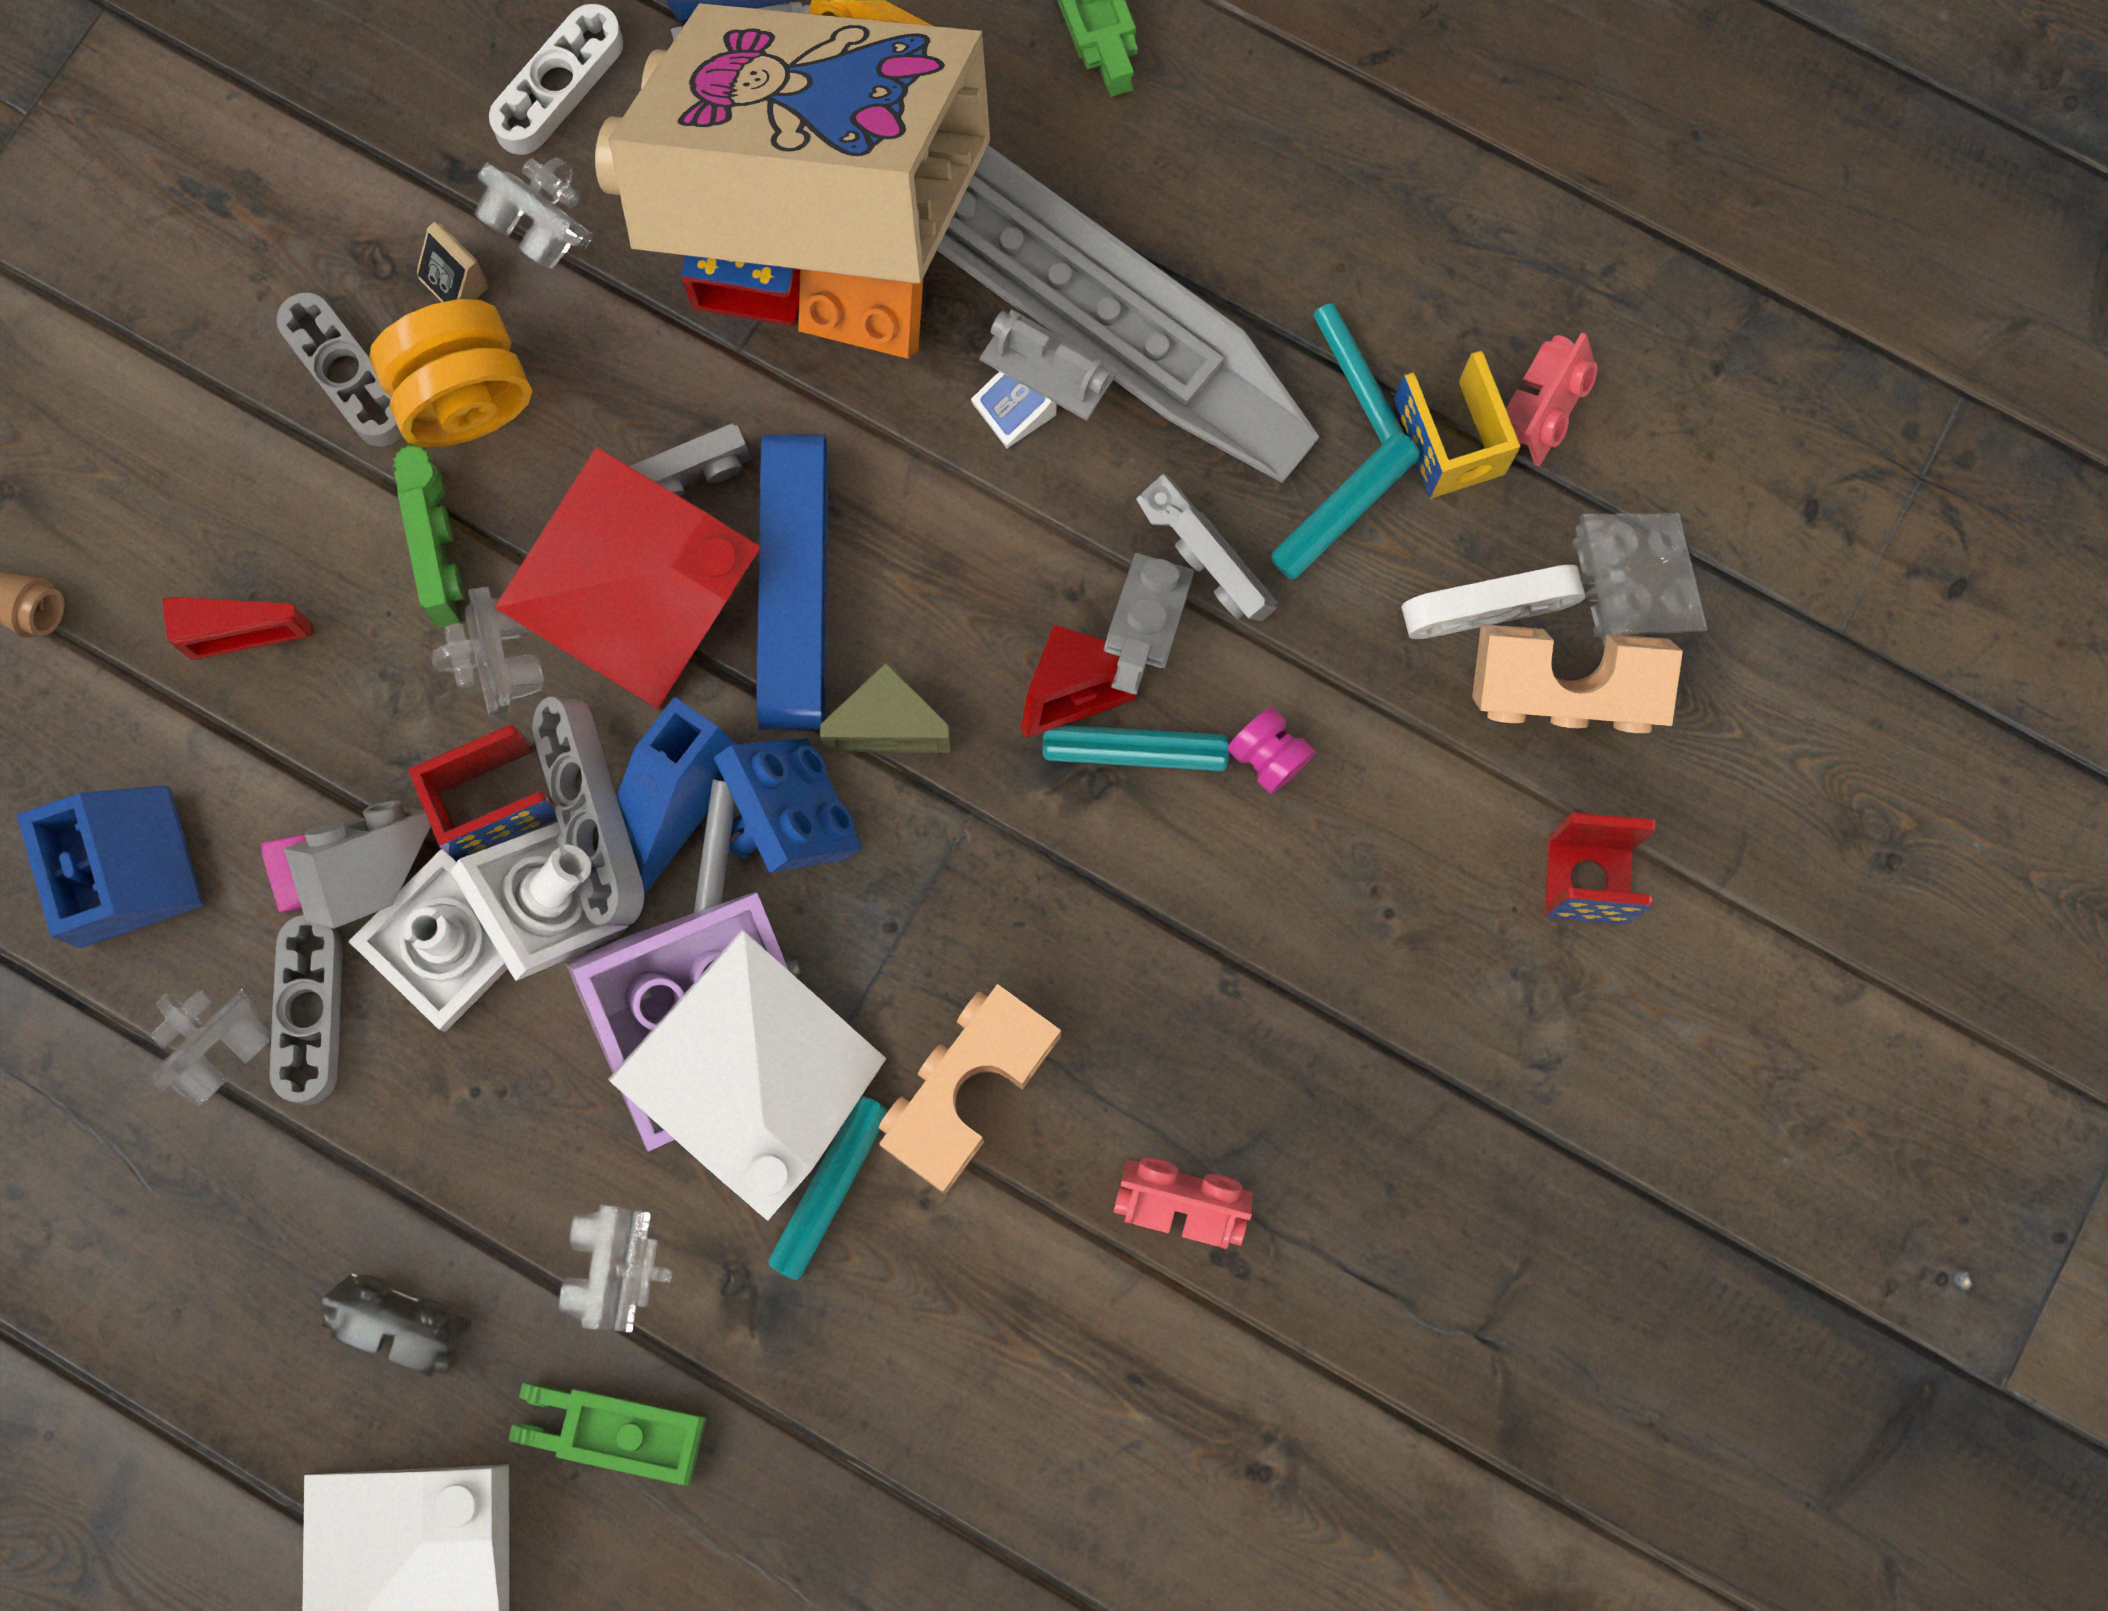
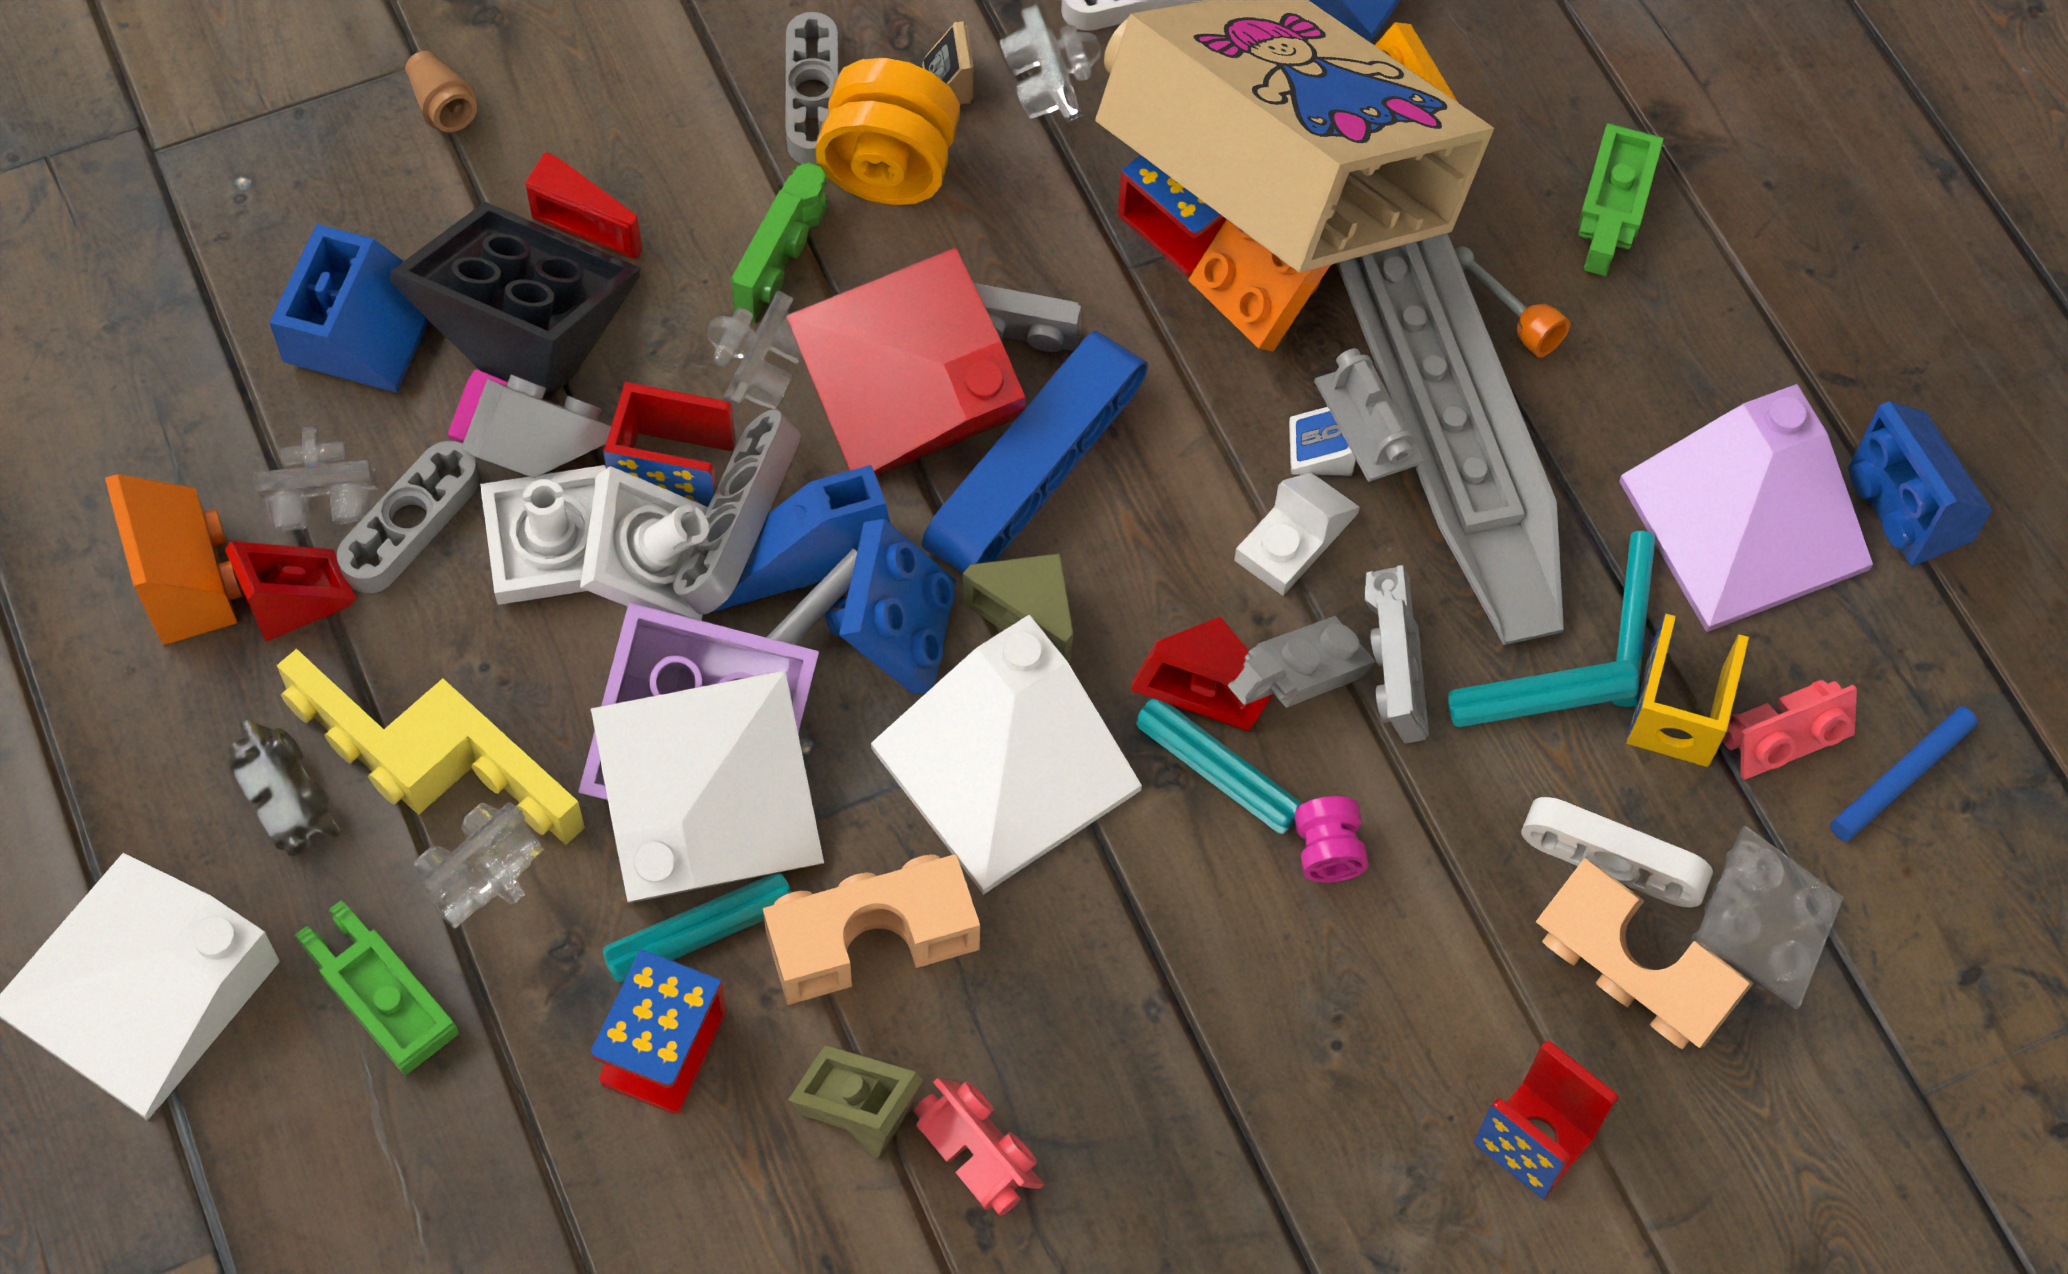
camera: 35 degrees right, 15 degrees down
none -> orange slope [105,474,242,645]
none -> red slope [225,541,357,642]
none -> light yellow bracket [277,649,585,845]
none -> black slope [390,202,641,400]
none -> piece [591,949,727,1114]
none -> olive slope [788,1045,923,1158]
none -> white slope [871,615,1142,895]
none -> white slope [1234,472,1360,596]
none -> orange hinge [1454,246,1571,357]
none -> lavender slope [1619,384,1873,633]
none -> blue bar [1830,706,1978,842]
none -> blue slope [1847,401,1993,567]

